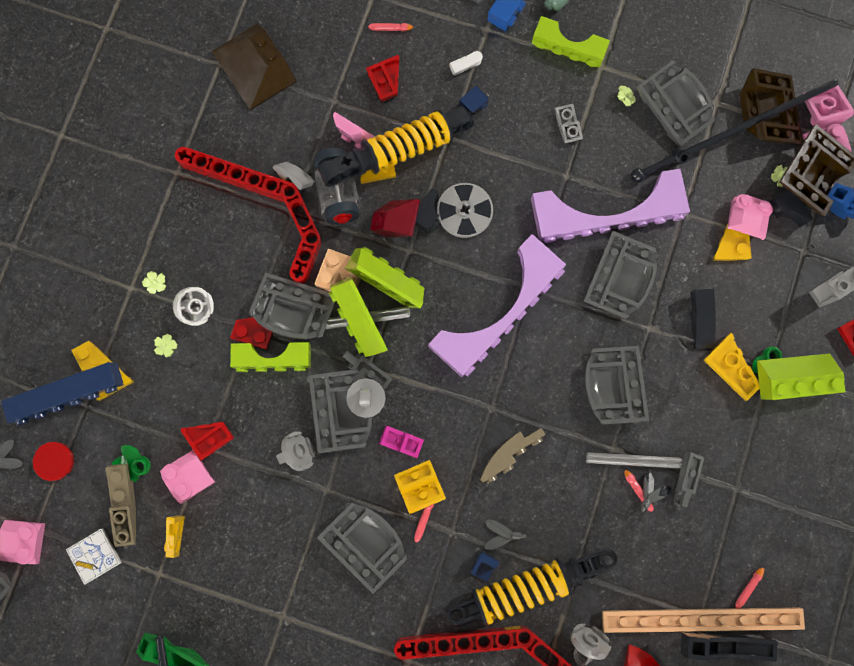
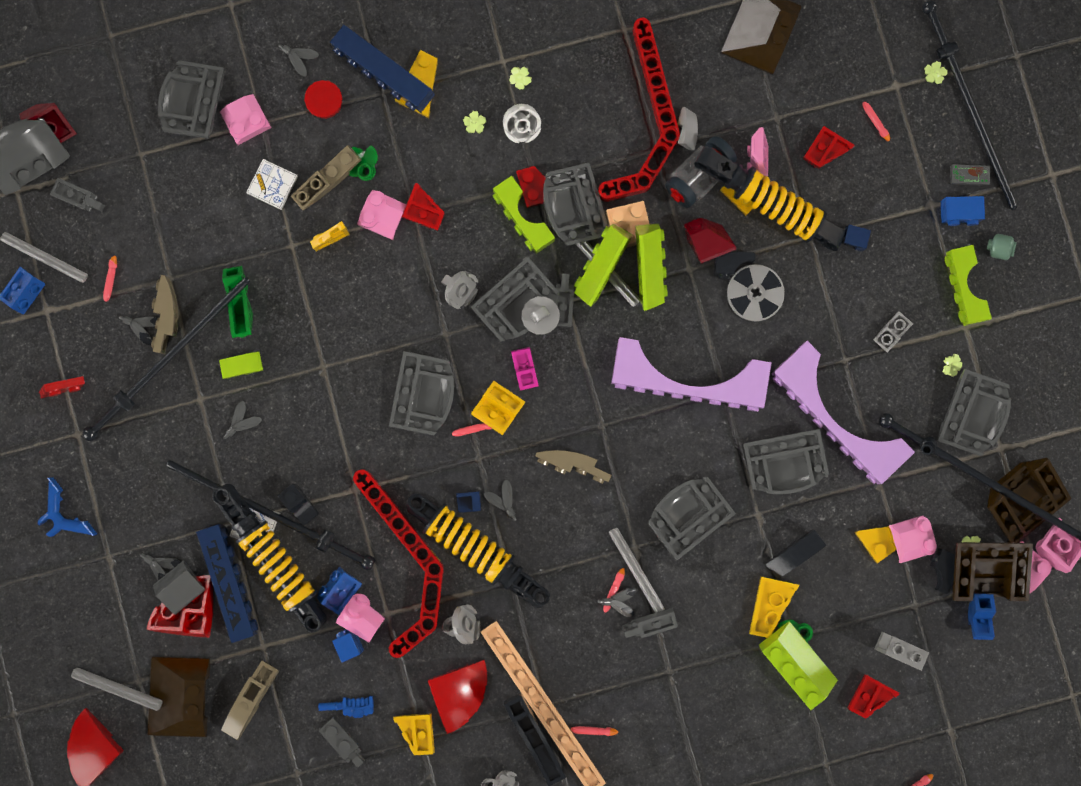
camera: 55 degrees right, 5 degrees up
white bar [449,51,483,76] -> none

